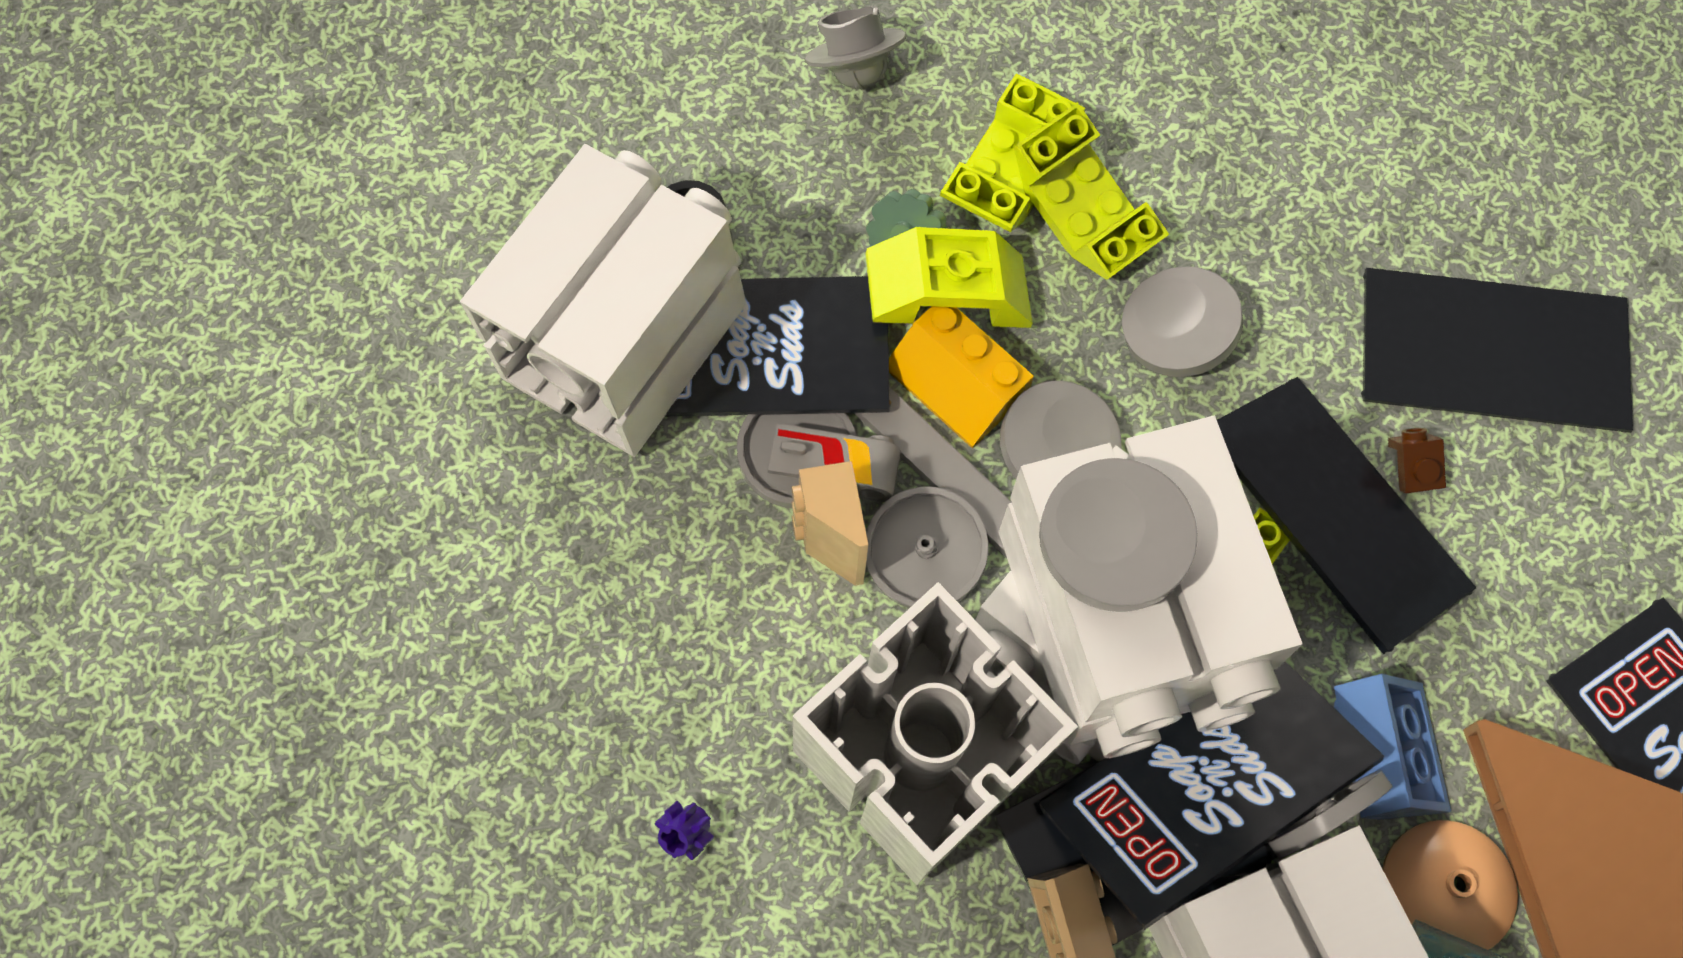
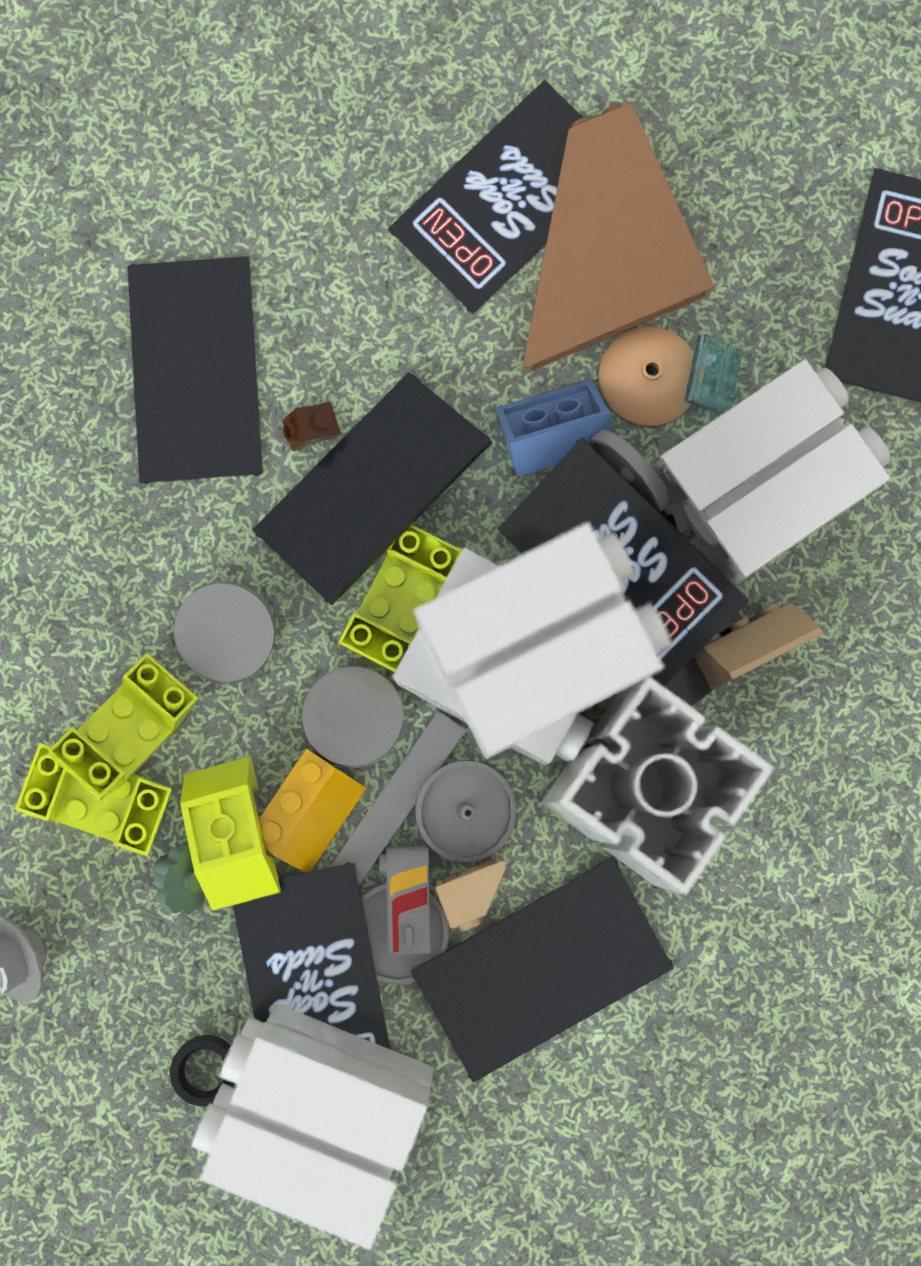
camera: 95 degrees left, 15 degrees up
dark purple gear [655,801,714,860] -> none
light grey piece [1039,458,1197,612] -> none
none -> black piece [411,857,674,1083]

